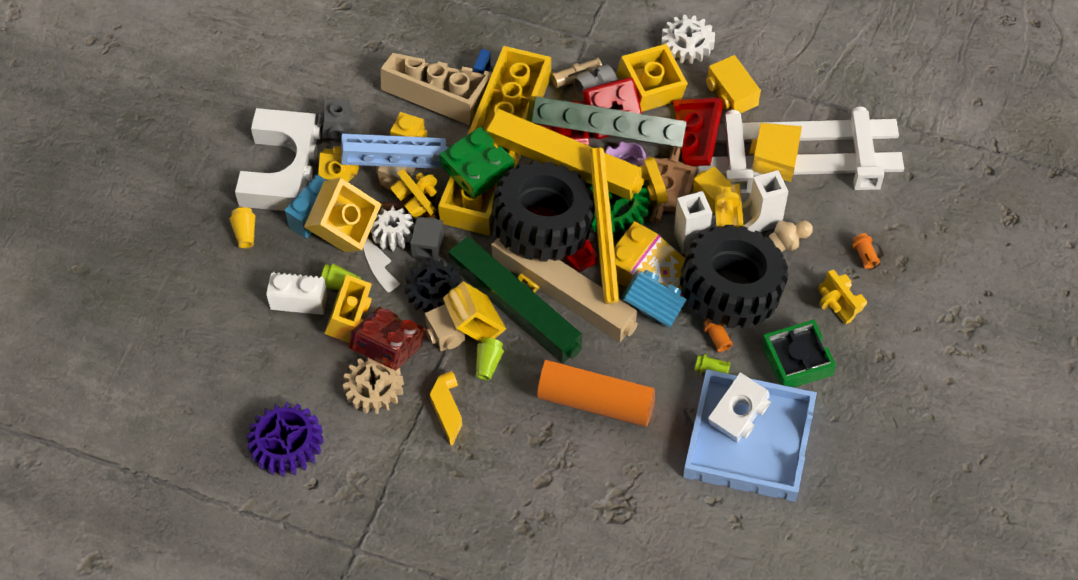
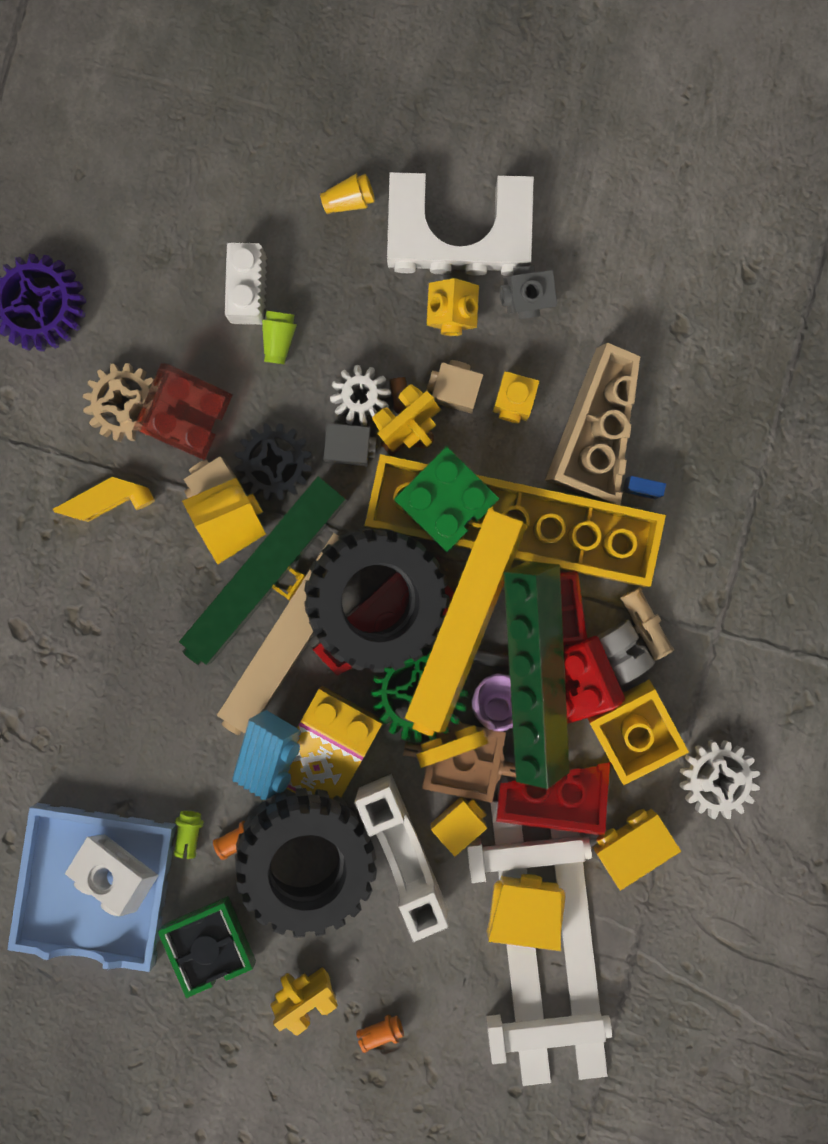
camera: 85 degrees right, 30 degrees up
dark azure brick [285,175,327,238] -> none
yellow brick [304,178,381,253] -> none
yellow brick [324,274,372,343] -> none
light blue fence [341,134,448,169] -> none
white sticker [363,237,400,292] -> none
lime cone [475,338,504,381] -> none
orange brick [538,360,656,428] -> none
yellow axle [589,147,619,304] -> none
yellow hips [713,183,744,228] -> none
tan animal [769,220,813,252] -> none

